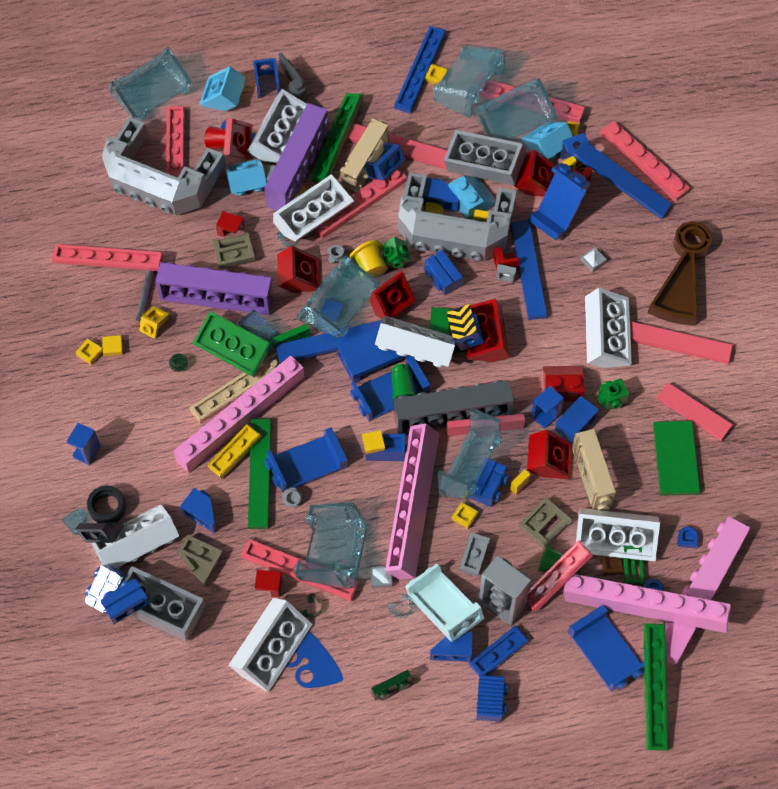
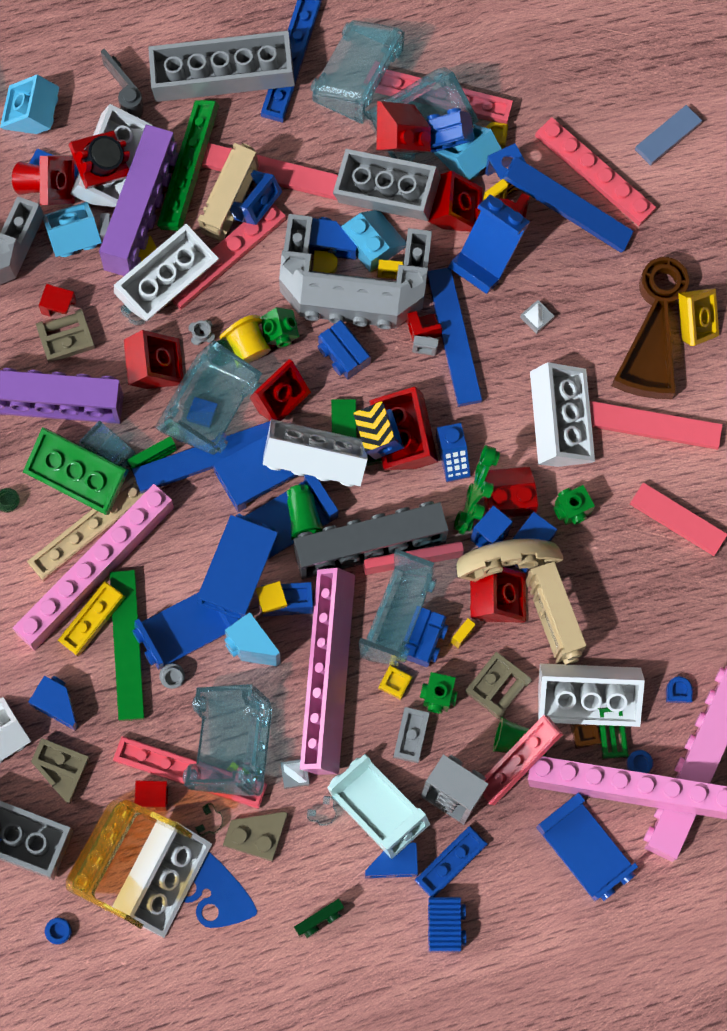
camera: 10 degrees left, 10 degrees up
blue piece [253,58,280,98] -> none
yellow tile [425,64,448,86] -> none
green tile [643,623,668,751] -> none
green tile [653,421,700,496] -> none
none -> blue tile [45,918,72,945]
none -> clear yellow windscreen [66,799,193,929]
none -> piece [68,130,130,189]
none -> light grey brick [148,31,295,102]
none -> blue panel [197,515,278,619]
none -> dark tan wing [223,812,288,862]
none -> medium azure slope [224,612,281,666]
none -> red slope [377,101,431,153]
none -> green brick [420,672,458,714]
none -> blue brick [426,108,474,153]
none -> blue slope [435,423,470,482]
none -> green plant [454,445,500,535]
none -> tan brick [456,539,564,582]
none -> sand blue tile [635,105,702,166]
none -> yellow slope [678,289,719,346]

